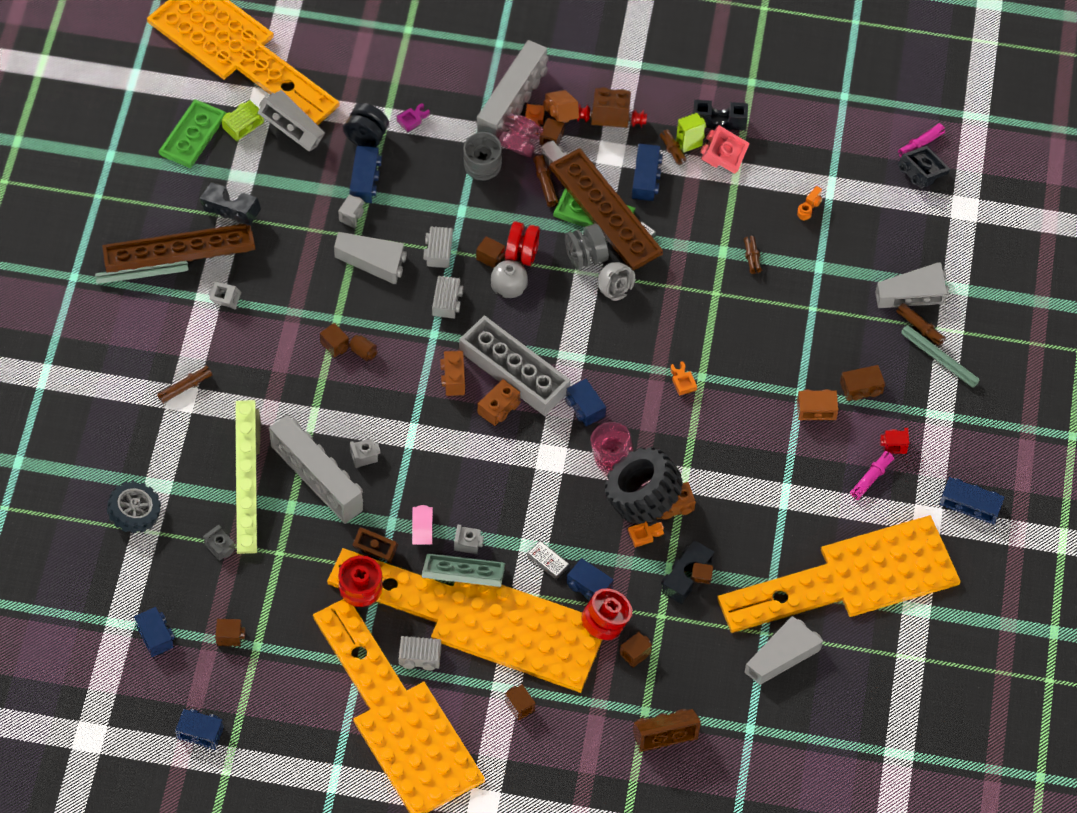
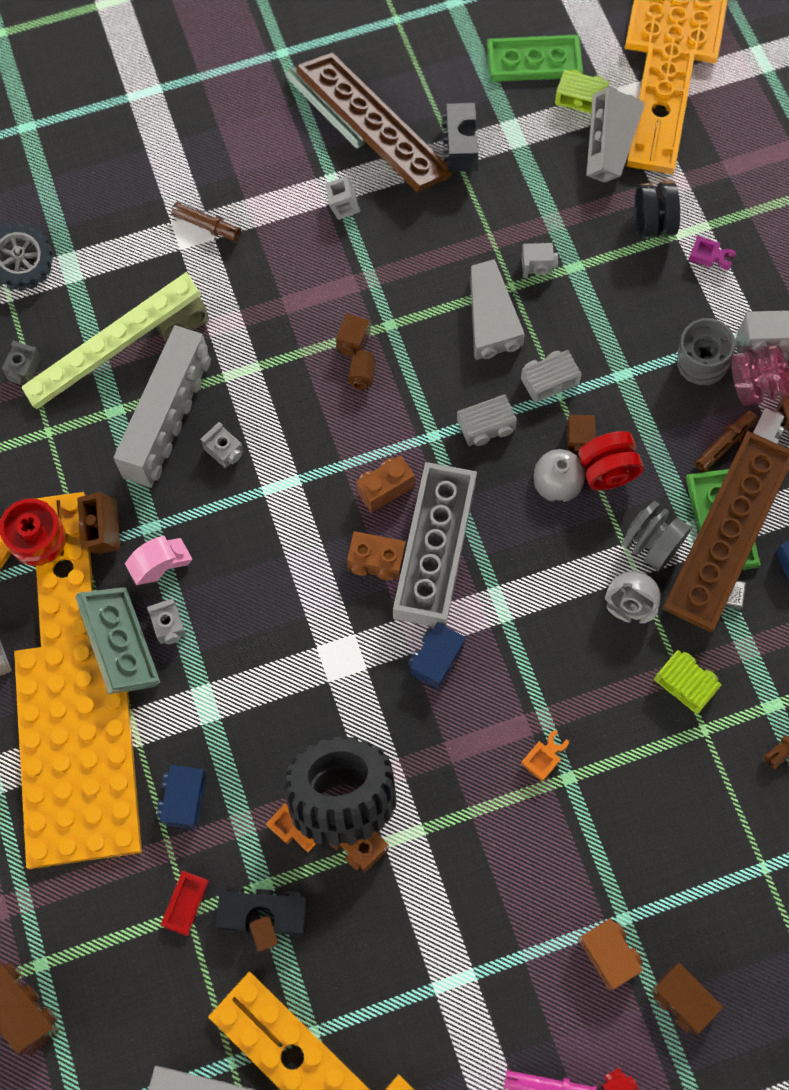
camera: 65 degrees right, 10 degrees up
dark blue brick [349,146,382,203] -> none
tile [527,540,570,580] -> none
red wheel [581,588,632,640] -> none
clear pink wheel [590,422,634,473] -> none
reddish brown brick [620,632,652,668] -> none
none -> red tile [160,871,210,936]
none -> lime brick [654,650,721,715]

